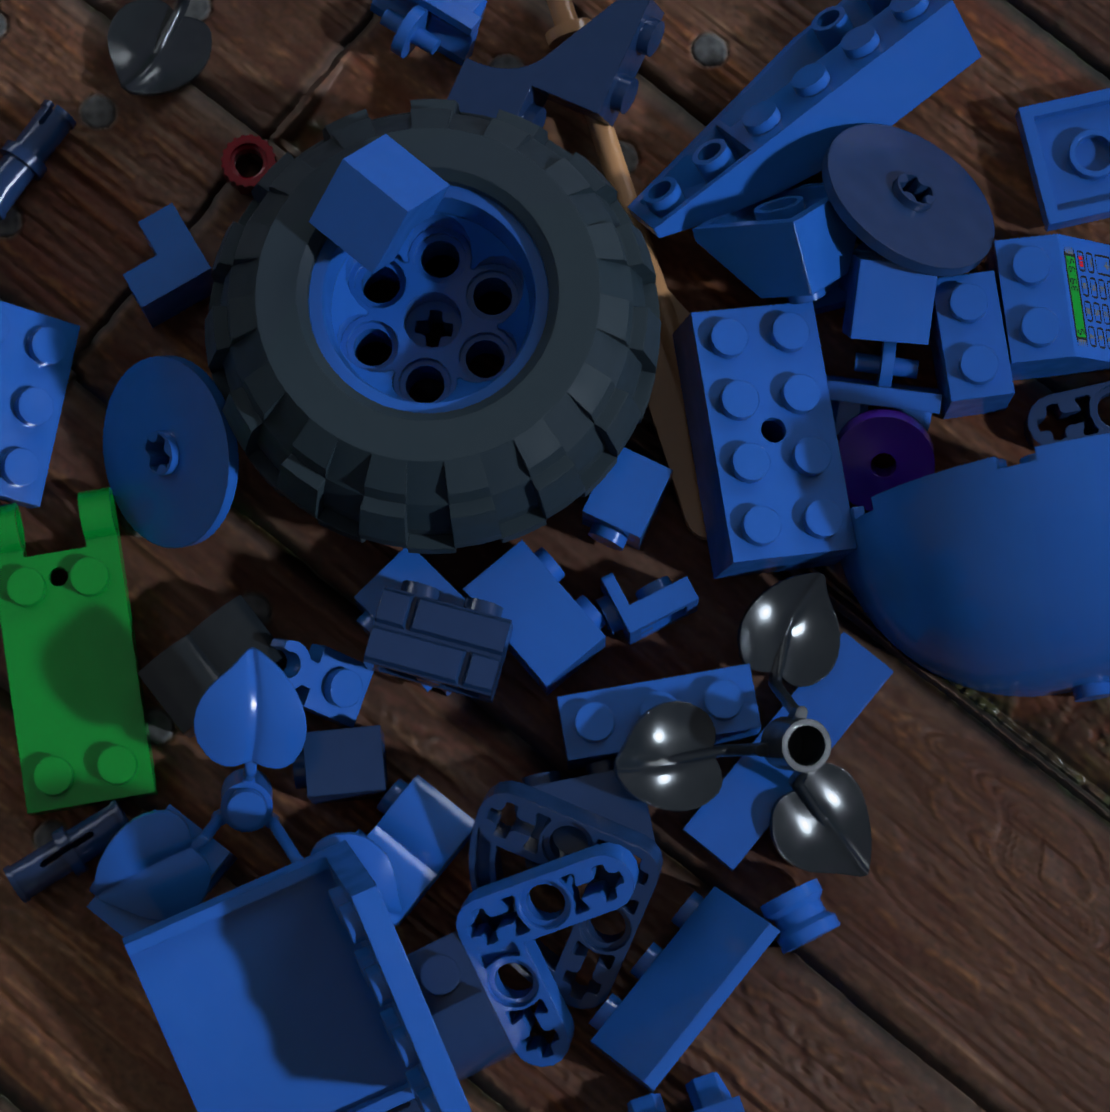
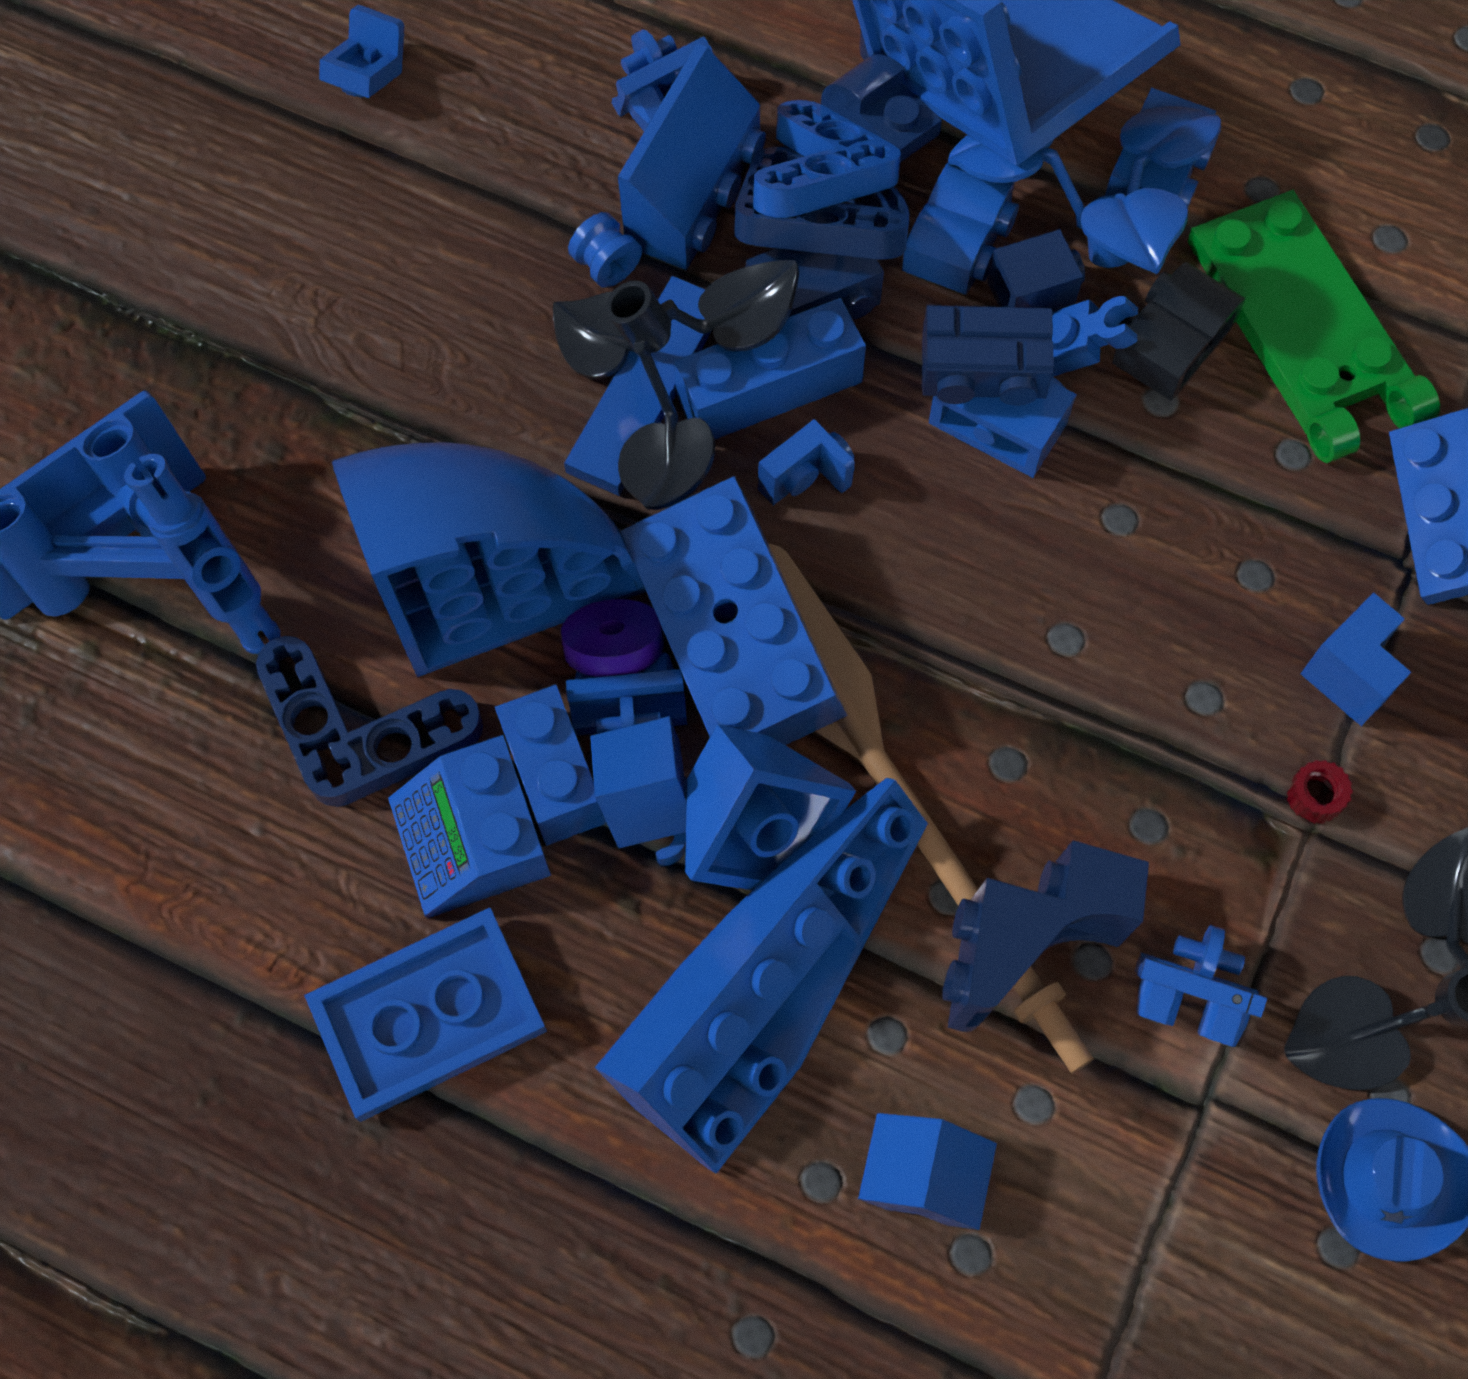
camera: 165 degrees right, 10 degrees down
dark blue pin [3,799,130,903] -> none
blue piece [103,355,239,548] -> none
black wheel [205,99,661,554] -> none
blue piece [309,134,450,274] -> none
blue brick [463,540,607,696] -> none
blue brick [582,447,673,551] -> none
dark blue piece [822,124,995,277] -> none

